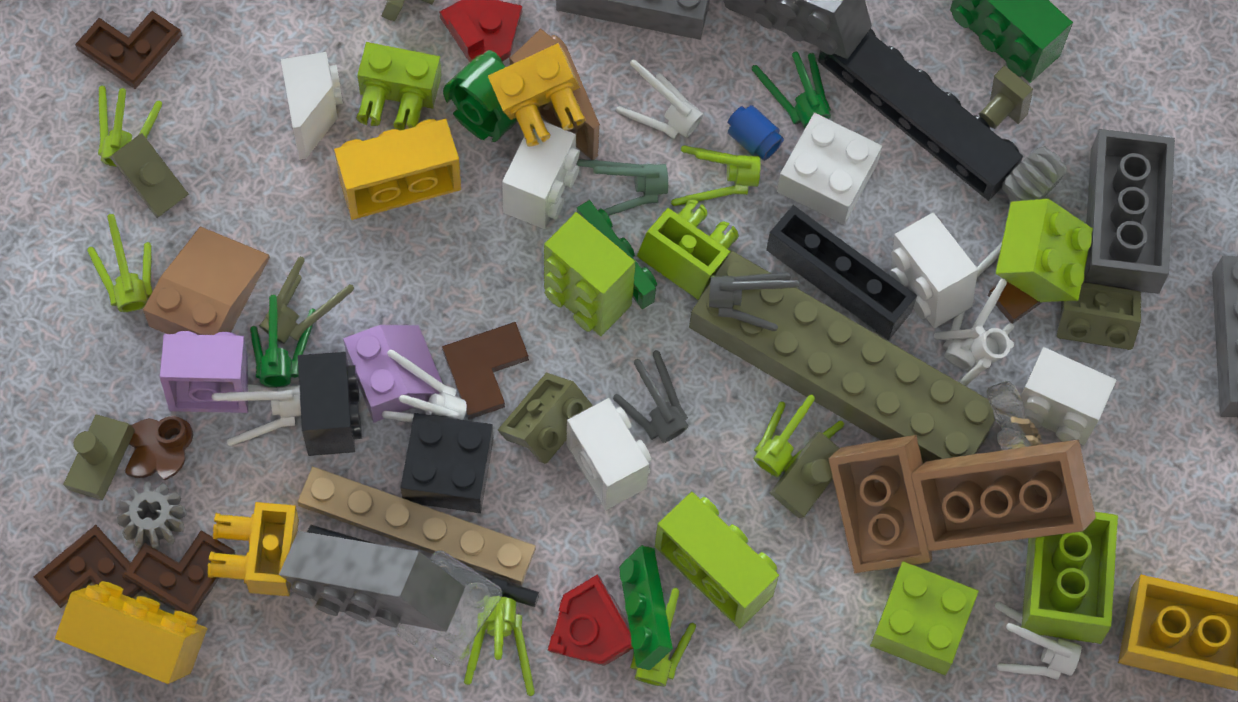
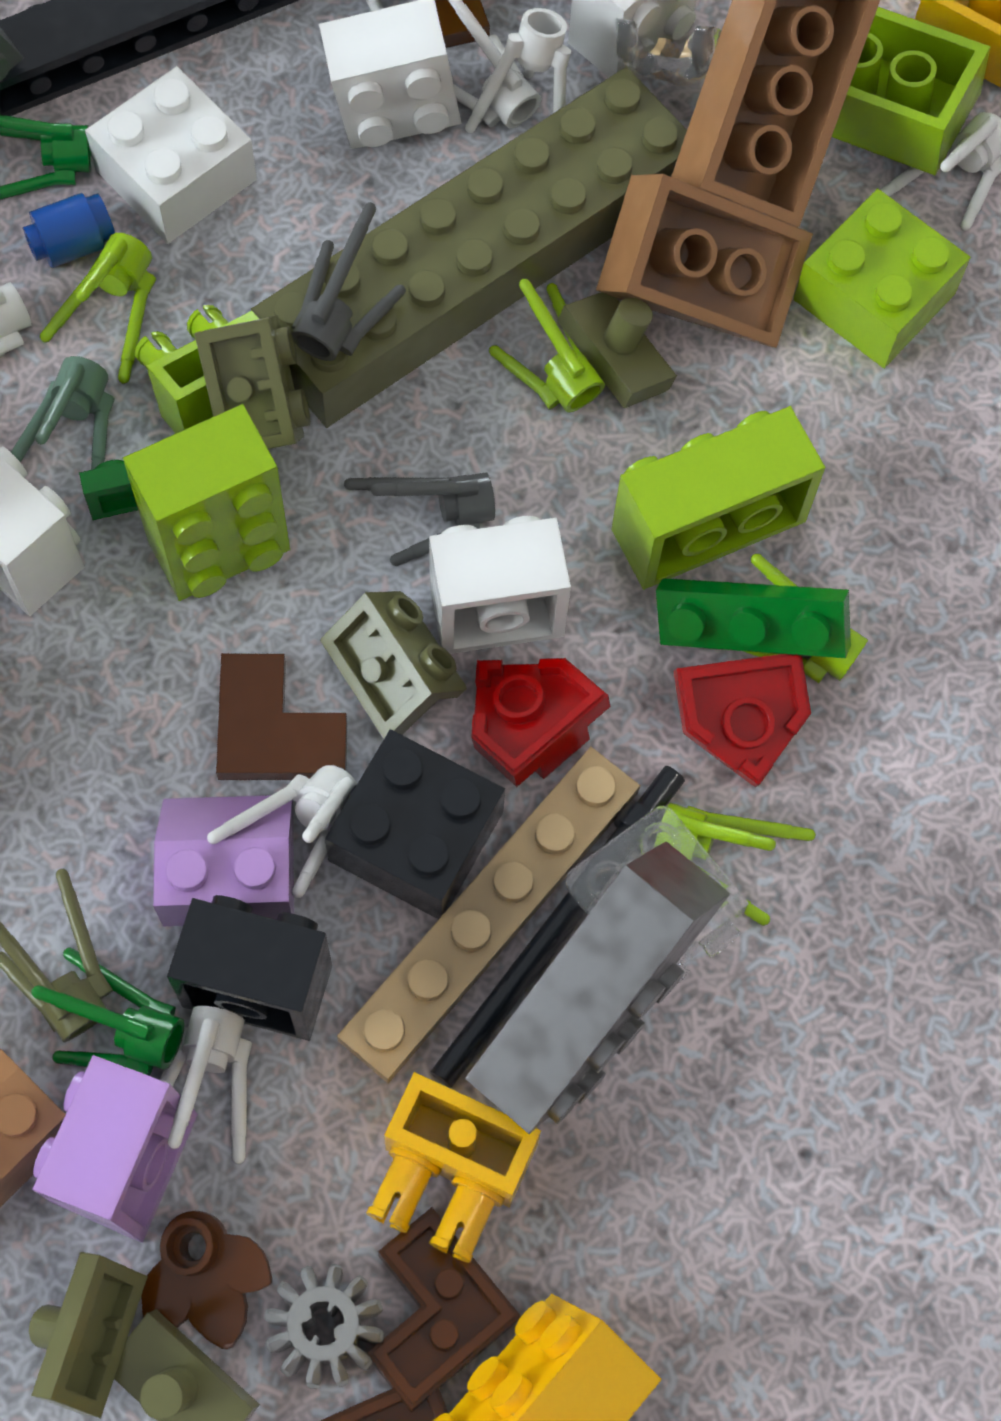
camera: 70 degrees left, 0 degrees up
black brick [766,205,917,340] -> none
none -> olive tile [29,1252,148,1418]
none -> olive bracket [194,315,311,449]
none -> red plate [471,658,611,787]

